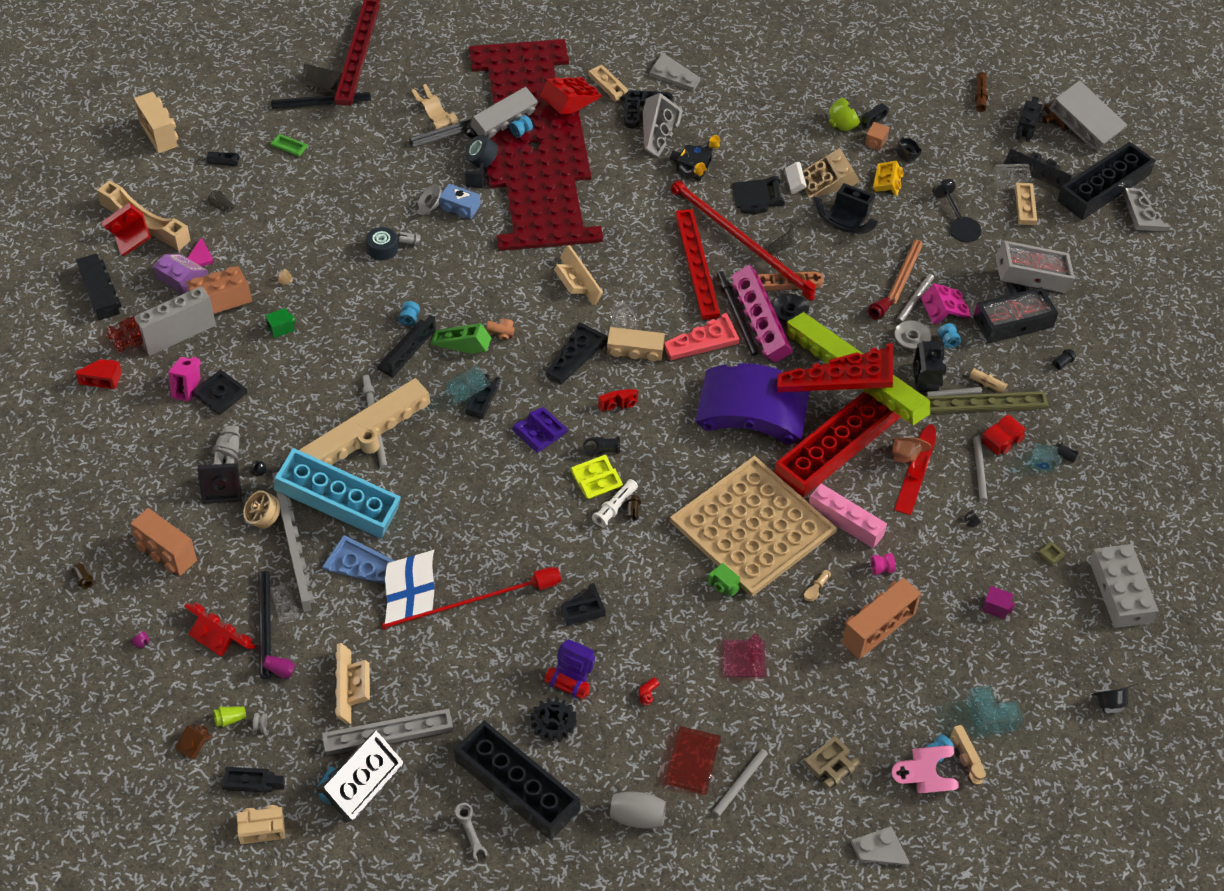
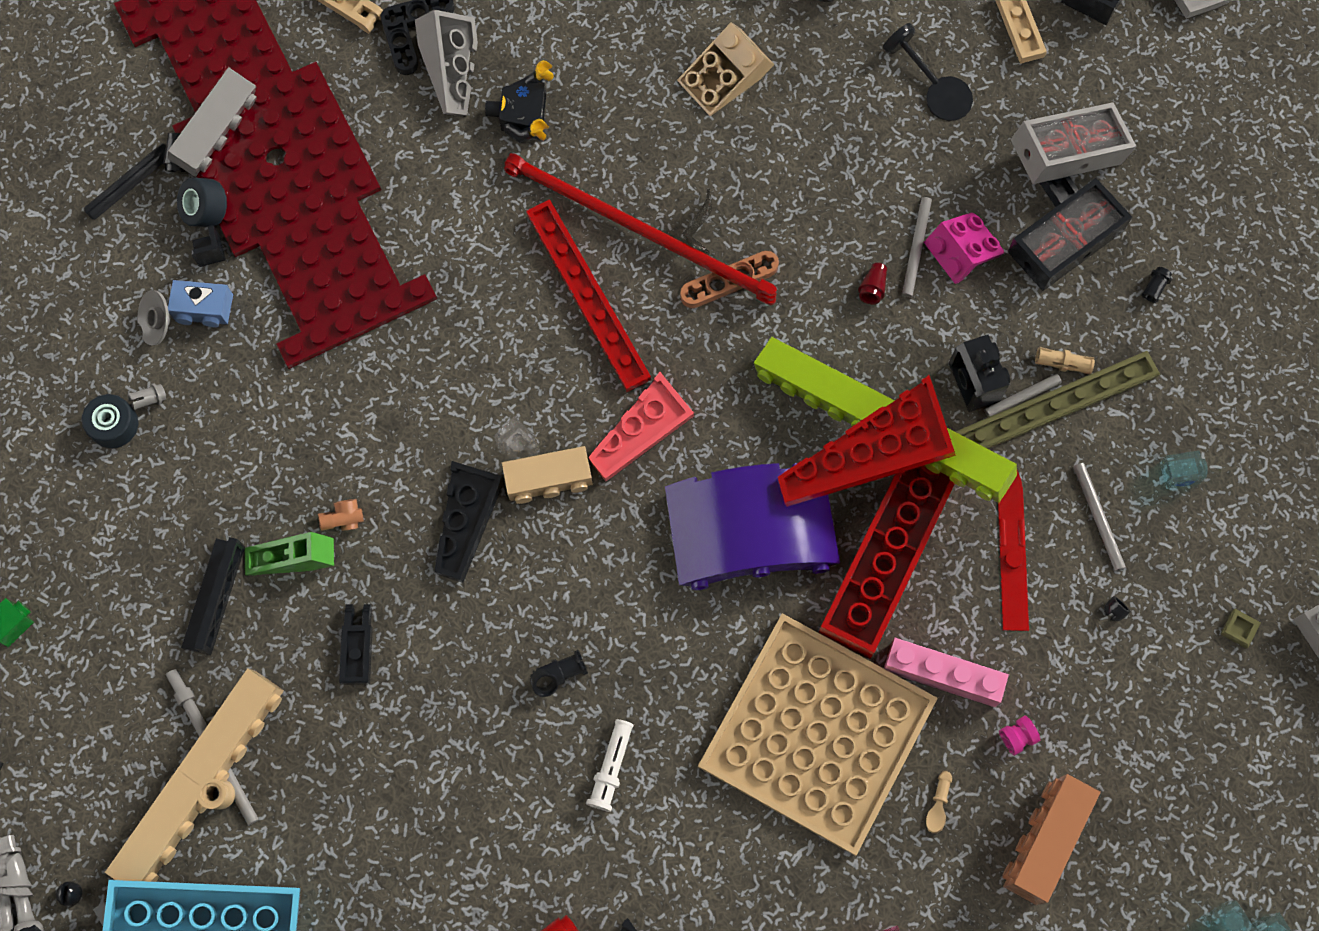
camera: 15 degrees left, 20 degrees up
dark azure wheel [398,301,420,326] -> none
tan flag [411,84,459,130] -> none
clear light blue hinge [445,365,490,404] -> none
dark azure wheel [509,115,533,138] -> none
dark purple slope [512,407,568,453] -> none
red slope [540,77,602,114] -> none
tan bracket [554,245,603,305] -> none
neon yellow slope [570,454,623,500] -> none
red slope [598,389,638,412] -> none
dark brown pin [626,495,641,520] -> none
bright green brick [708,563,740,597] -> none
black bar [717,271,758,356] -> none
dark pink brick [731,265,793,363] -> none
black piece [732,176,785,215] -> none
black dish [773,294,809,322] -> none
white tile [785,162,807,194] -> none
black piece [813,183,878,234] -> none
yellow bracket [873,161,903,196] -> none
nougat axle [888,239,923,304] -> none
nougat piece [891,437,932,463] -> none
light grey dish [894,321,931,350] -> none
dark azure wheel [938,323,961,348] -> none
red brick [981,415,1026,456] -> none
magenta brick [982,586,1015,619] -> none
black pin [1053,442,1079,462] -> none

